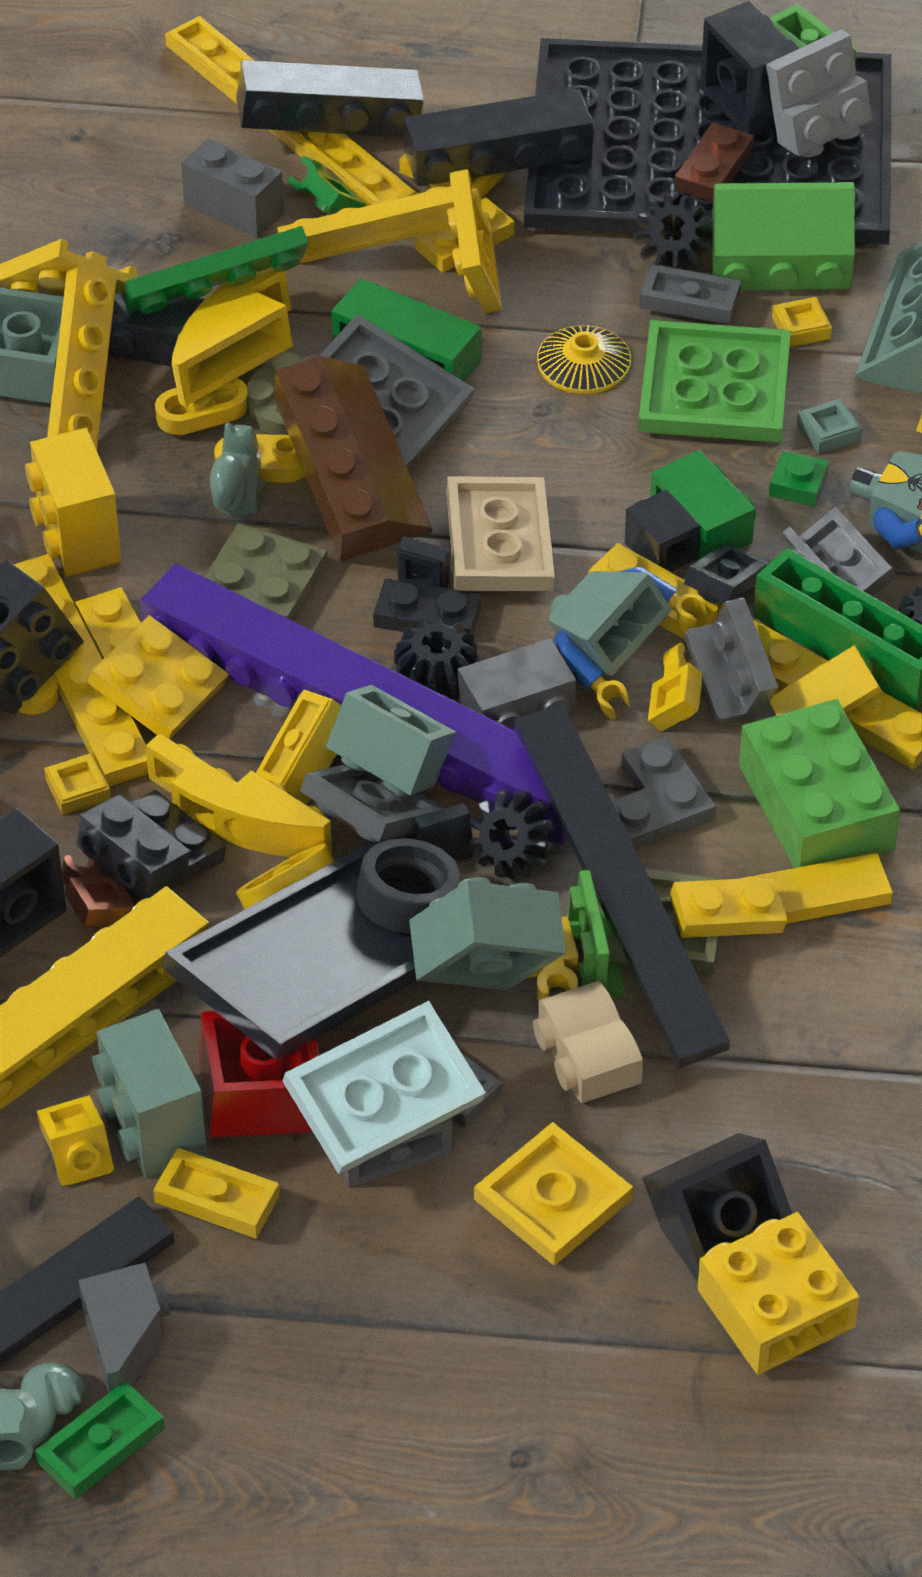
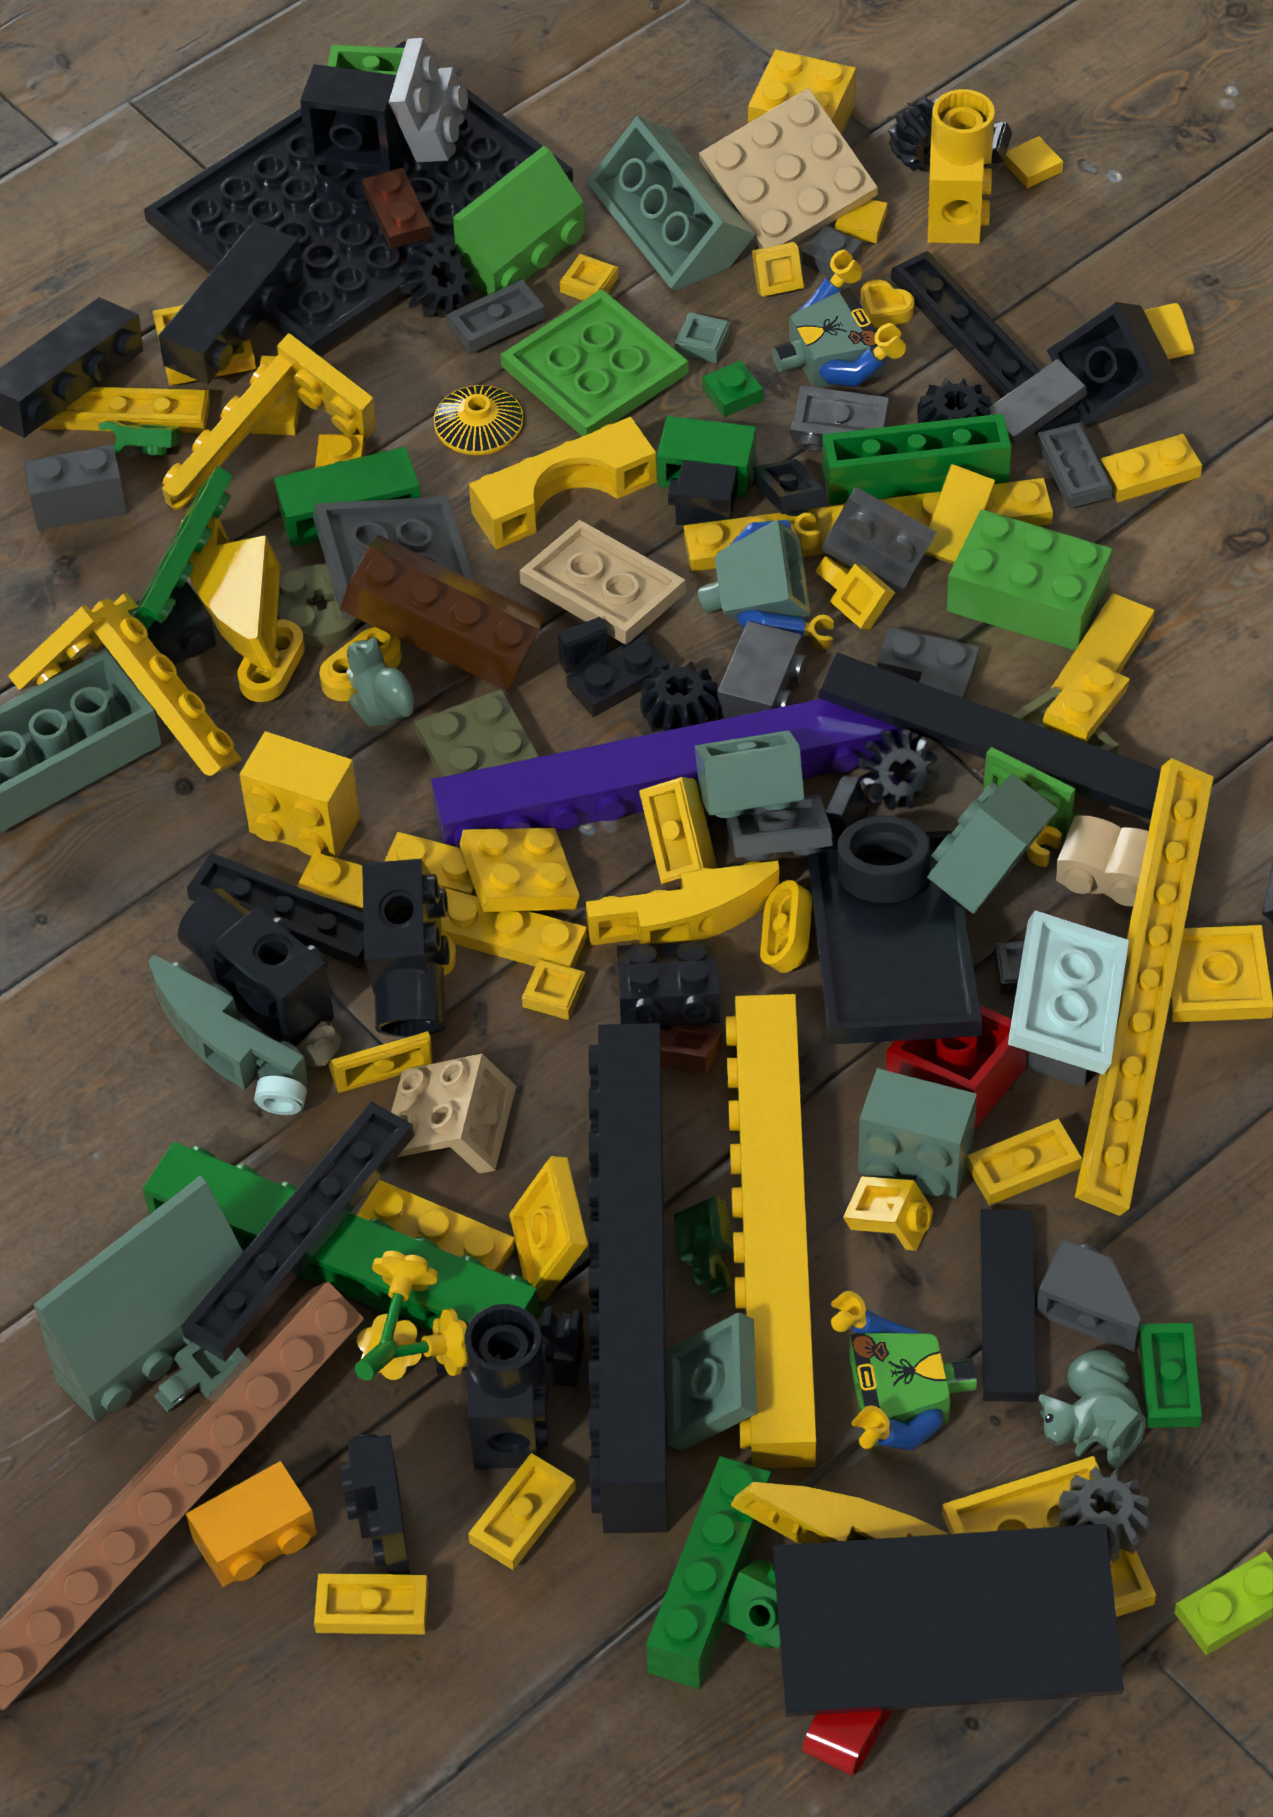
camera: 45 degrees left, 5 degrees up
none -> yellow plate [315,434,365,468]
none -> yellow arch [469,417,657,550]
none -> yellow plate [1075,758,1214,1216]

